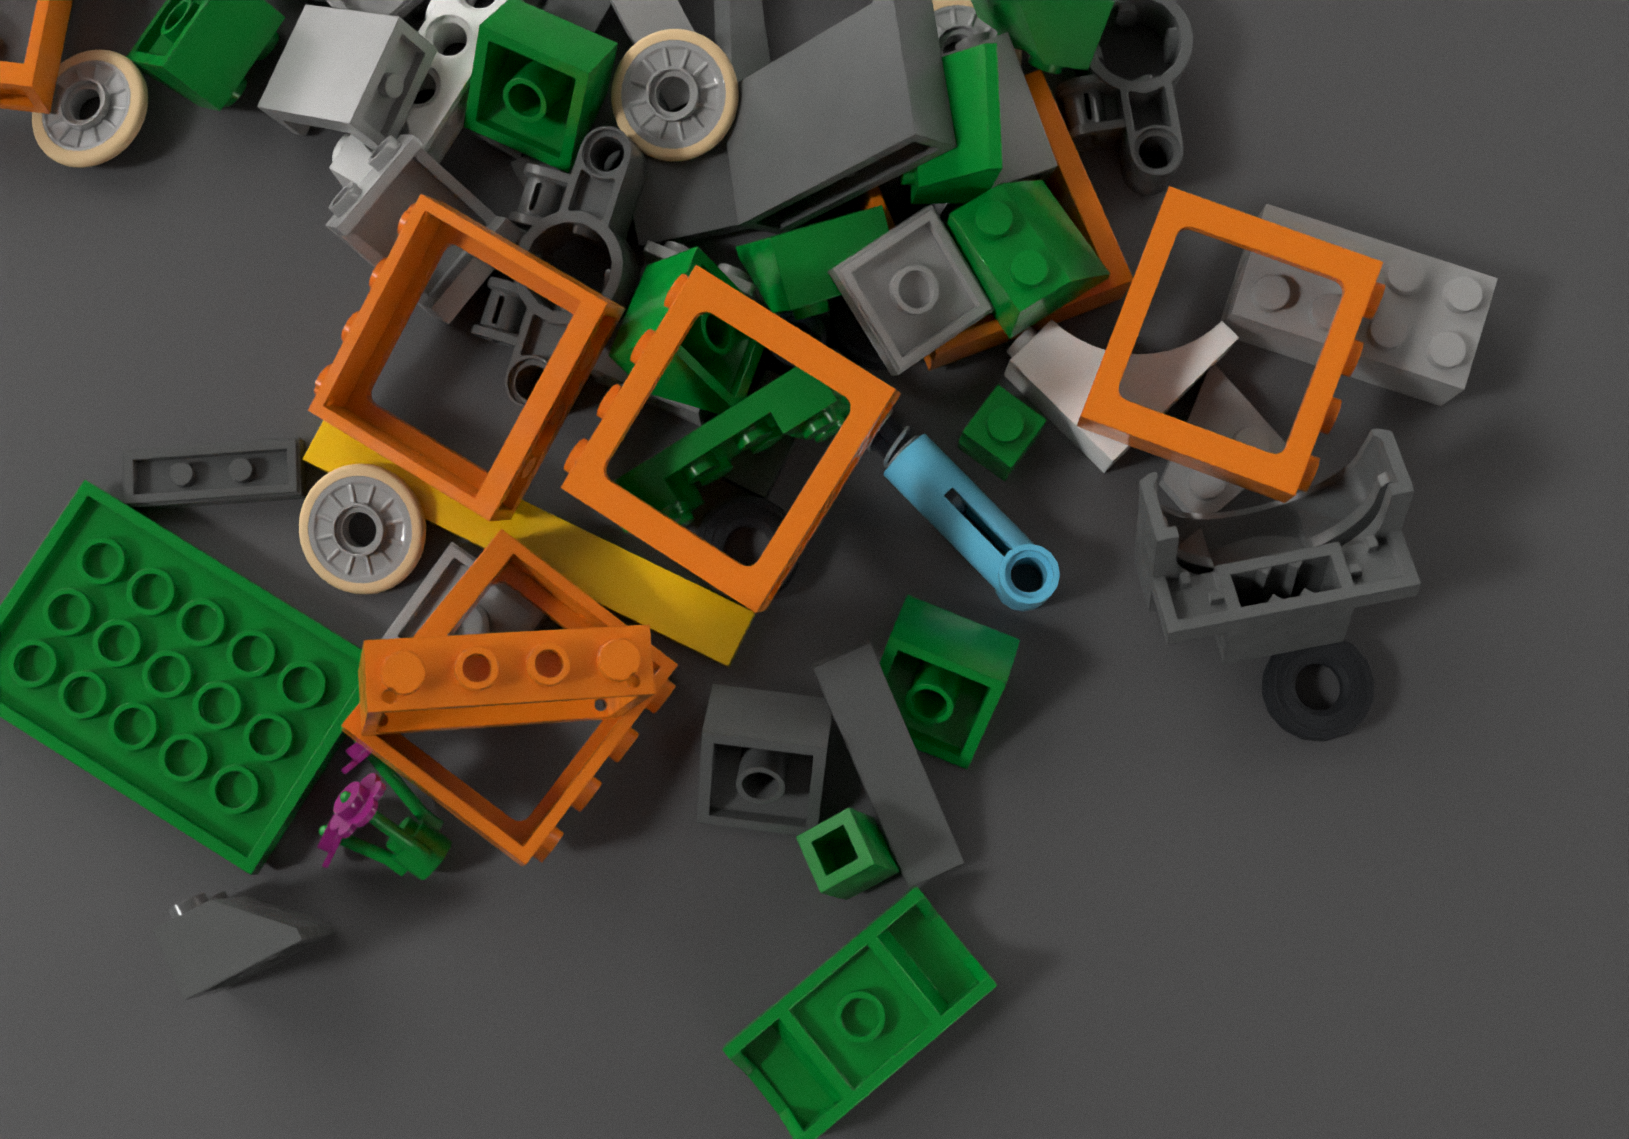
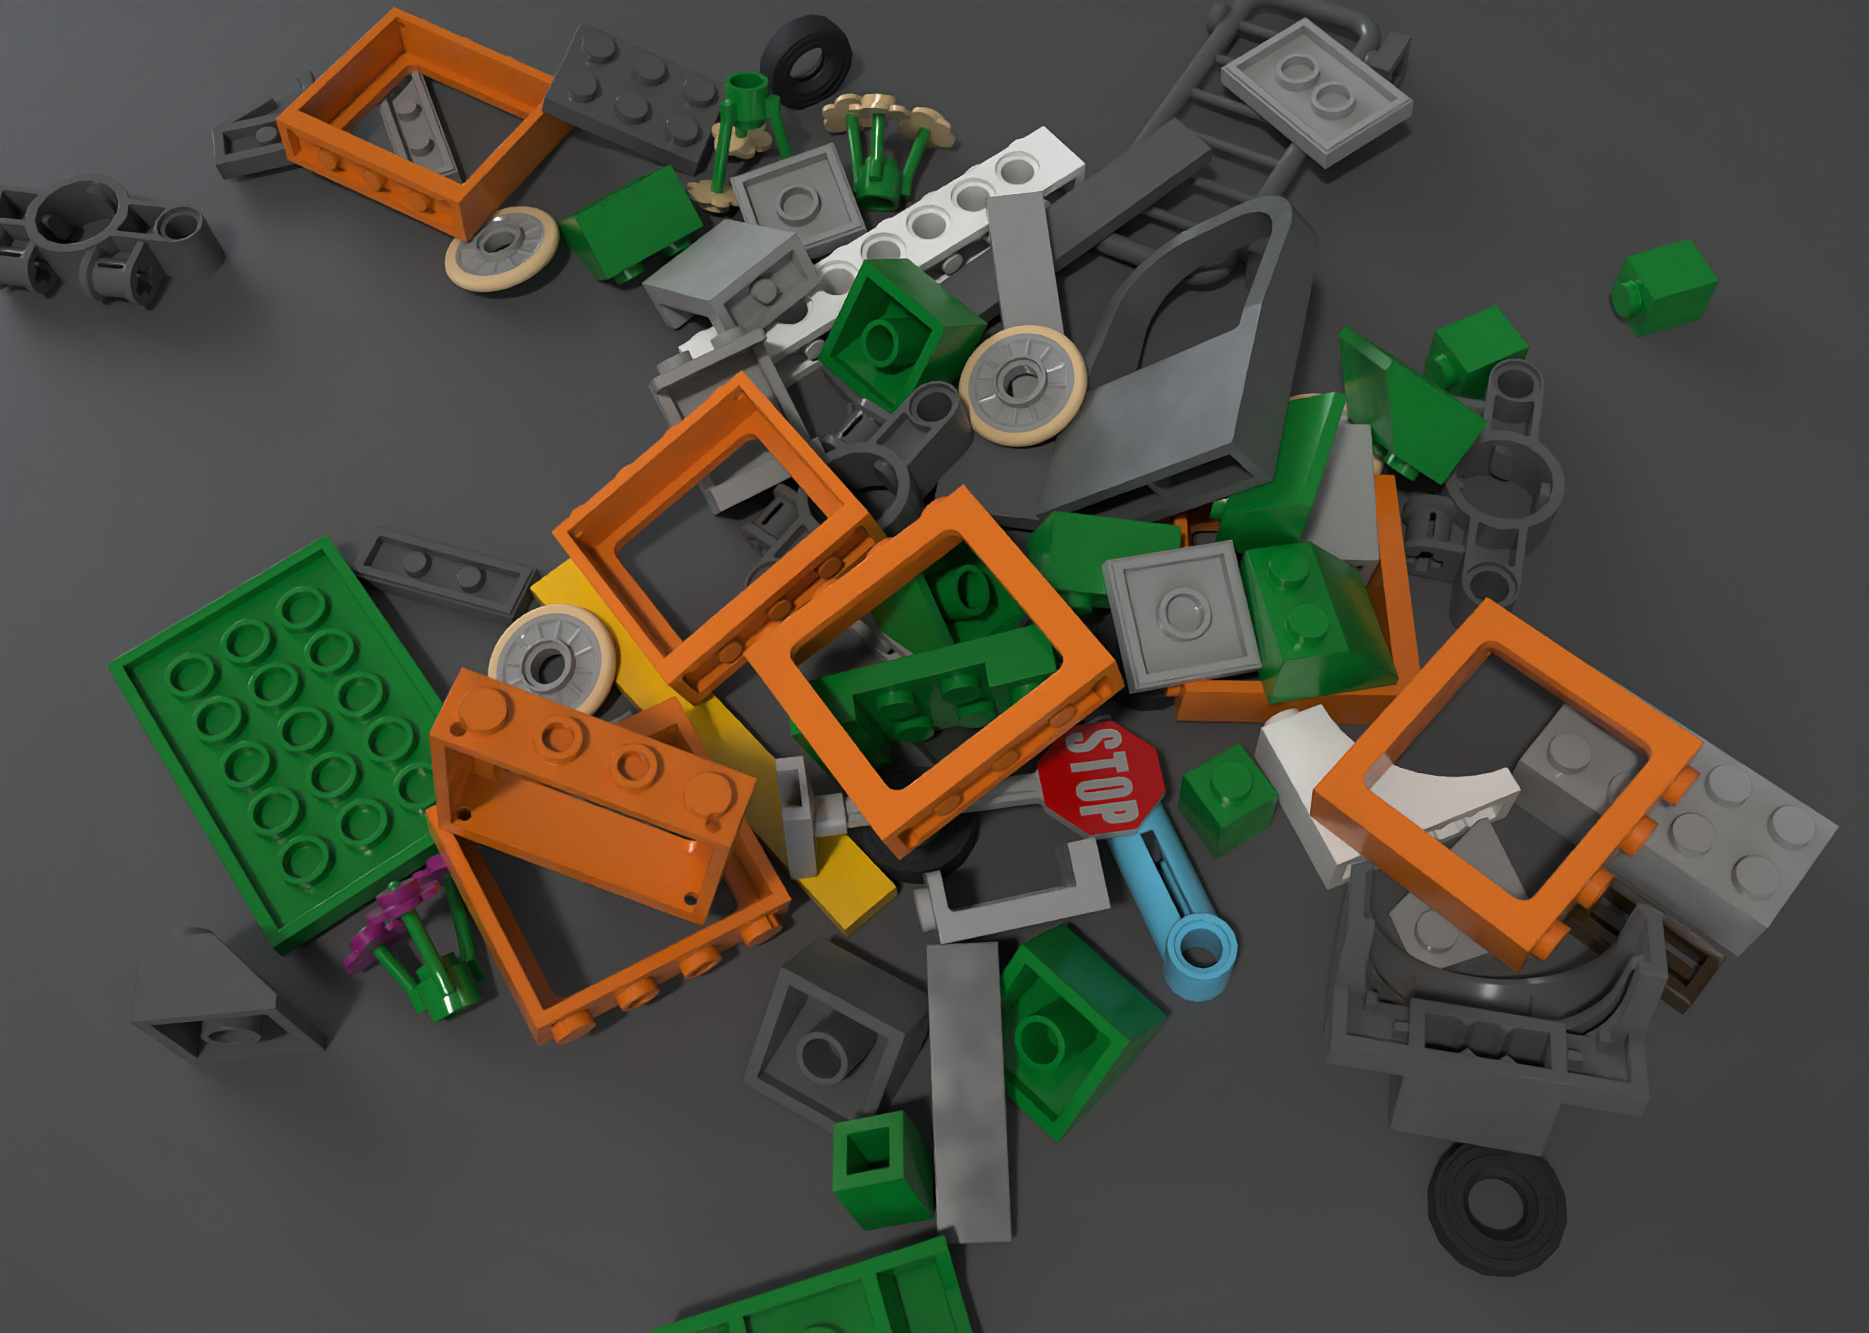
camera: 25 degrees right, 20 degrees down
none -> piece [775,721,1166,880]
none -> light grey panel [913,837,1111,945]
none -> dark brown tile [1565,877,1728,1015]

